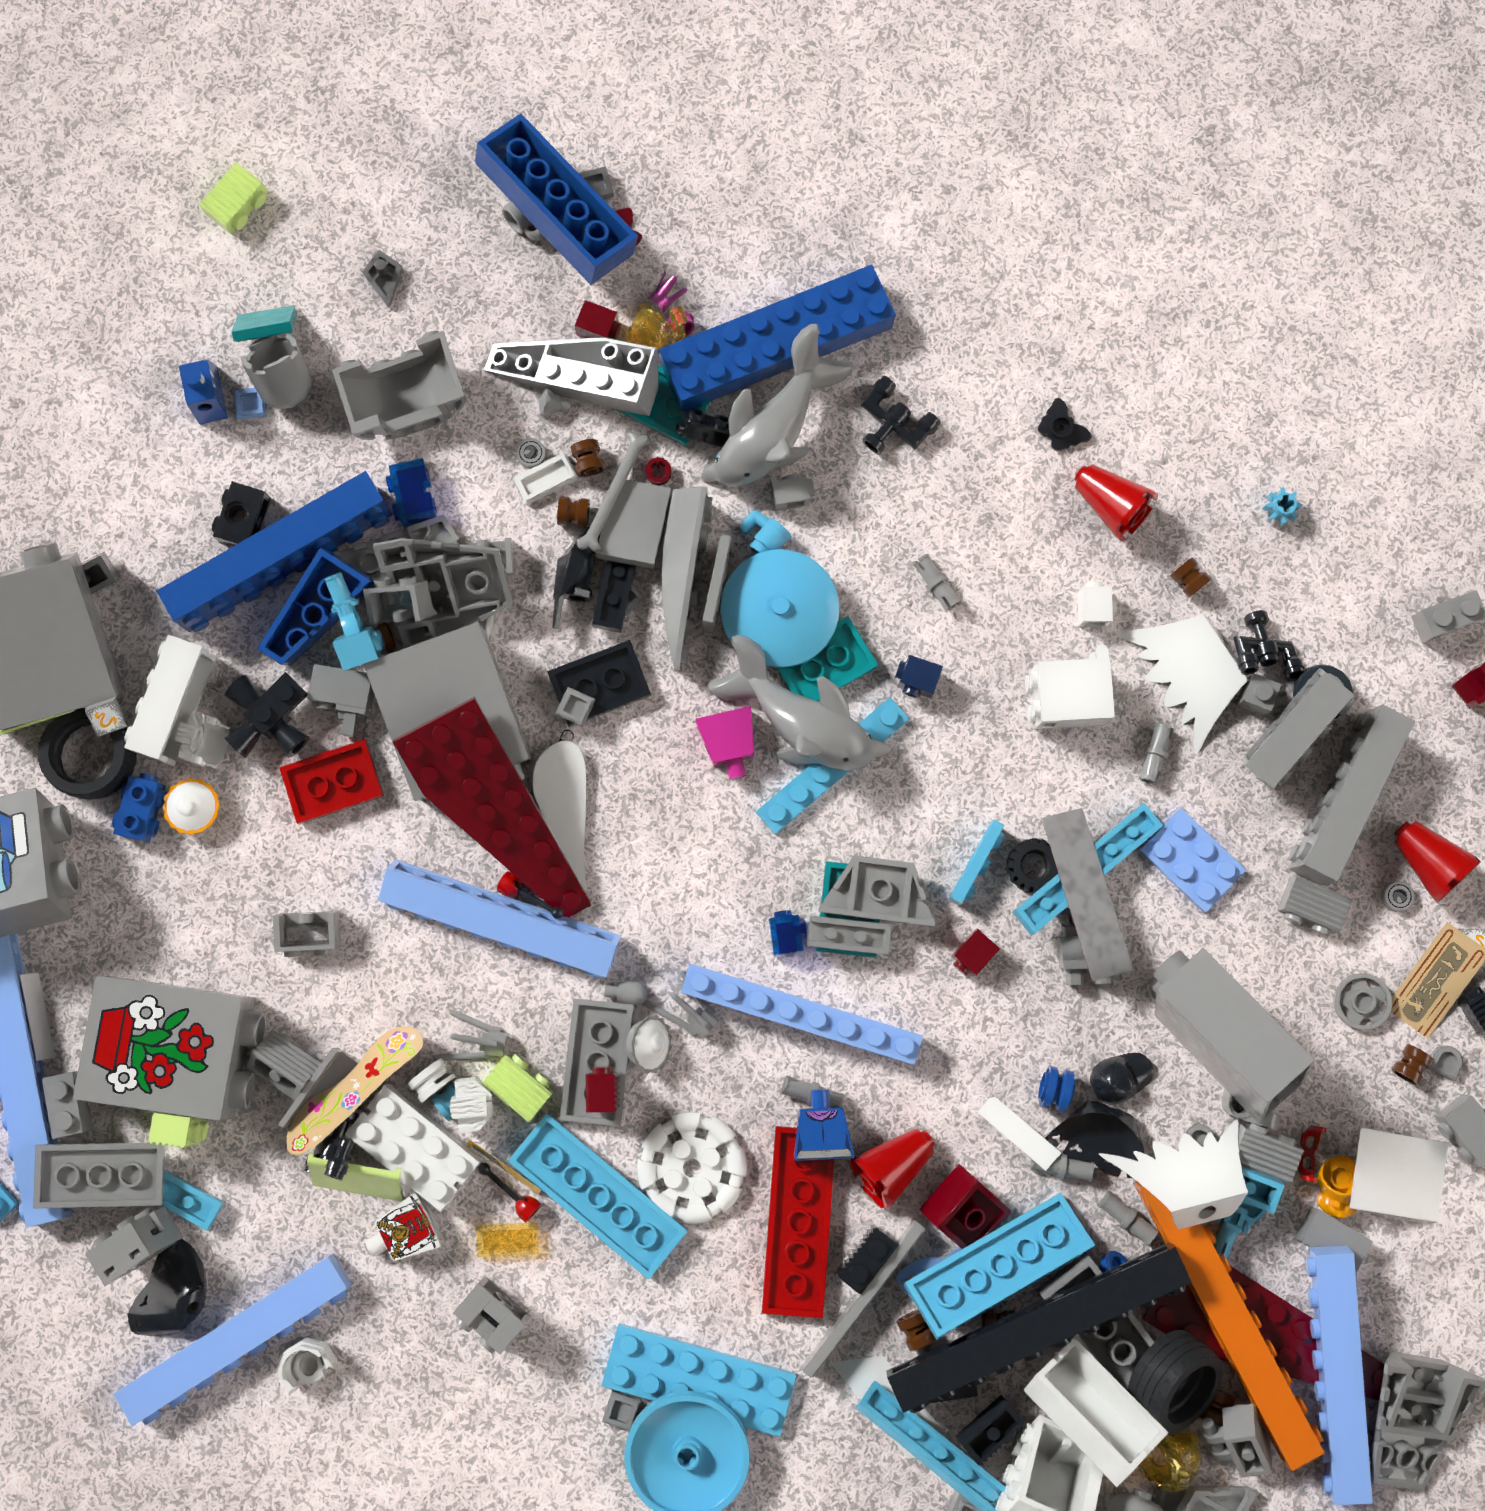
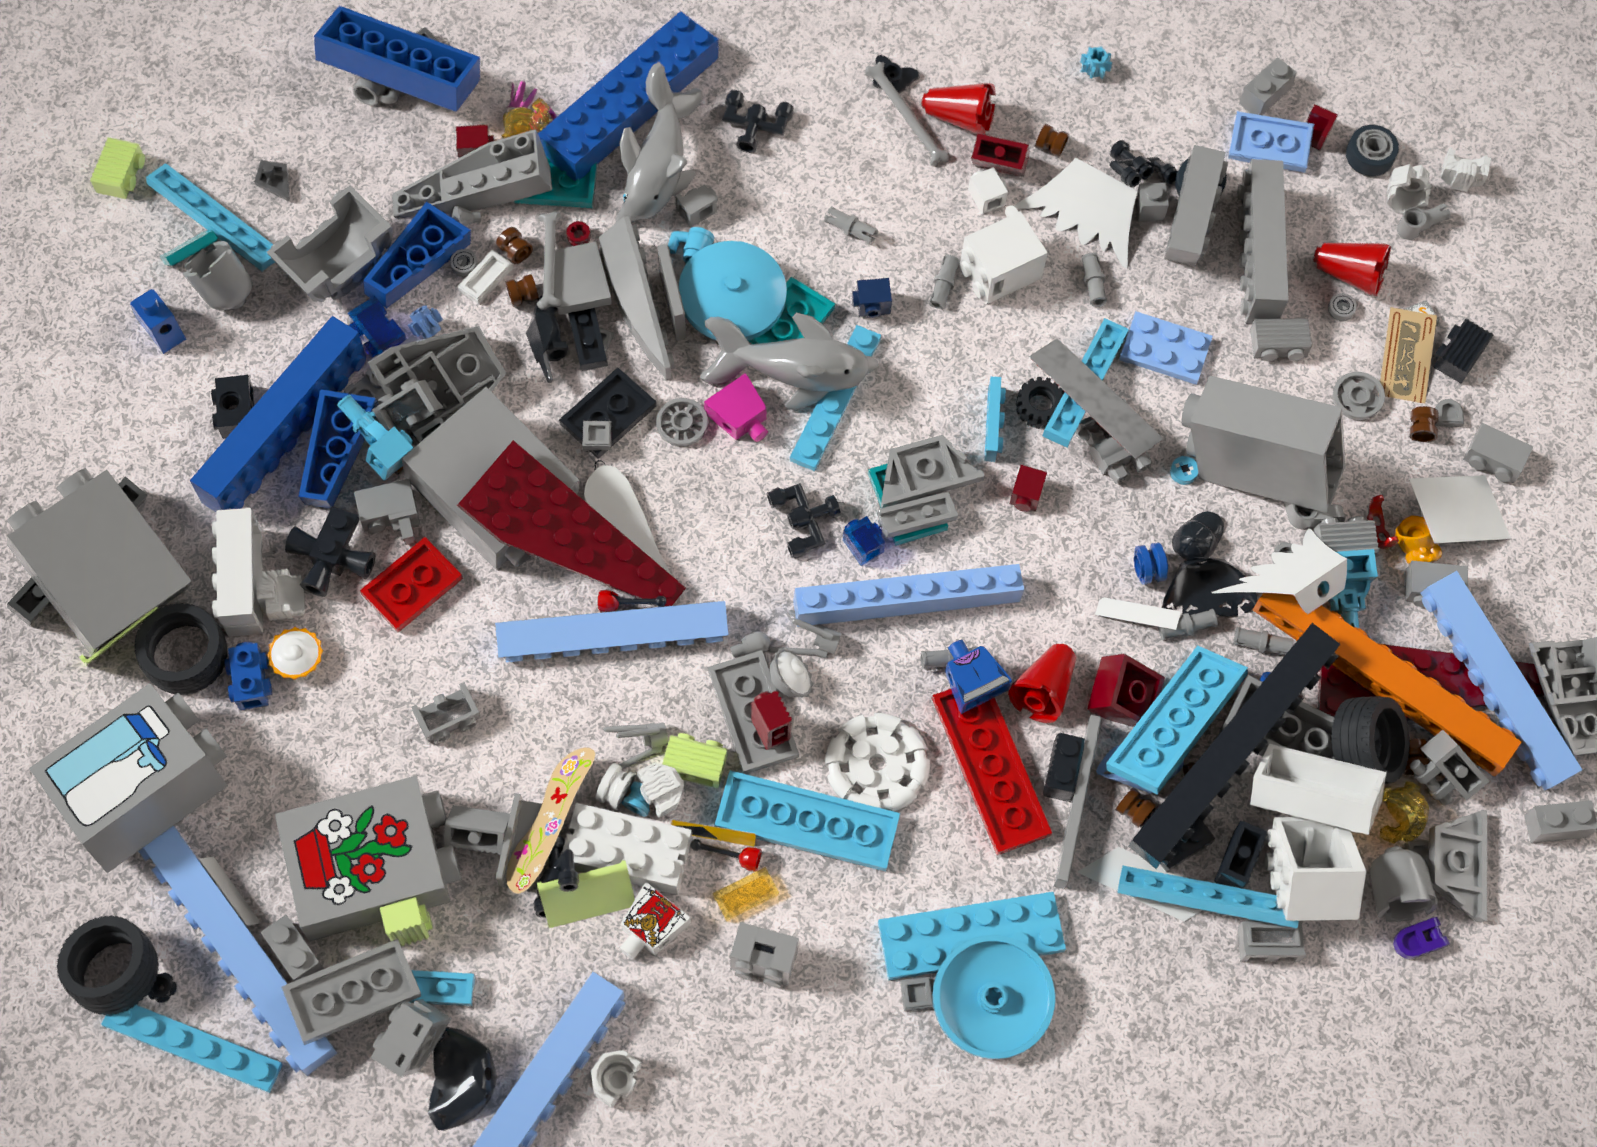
camera: 25 degrees left, 15 degrees down
tile [85,697,128,737] -> none
light blue tile [234,388,267,420] -> none
black hinge [675,408,730,447] -> none
none -> medium azure plate [146,163,275,271]
none -> blue wedge [363,202,471,309]
none -> medium blue gear [408,305,443,339]
none -> light grey wheel [656,398,708,447]
none -> black piece [767,483,841,558]
none -> light grey piece [865,62,950,166]
none -> light grey pin [929,255,960,310]
none -> dark red brick [971,133,1030,177]
none -> medium azure tile [1170,456,1198,485]
none -> light blue tile [1228,111,1314,172]

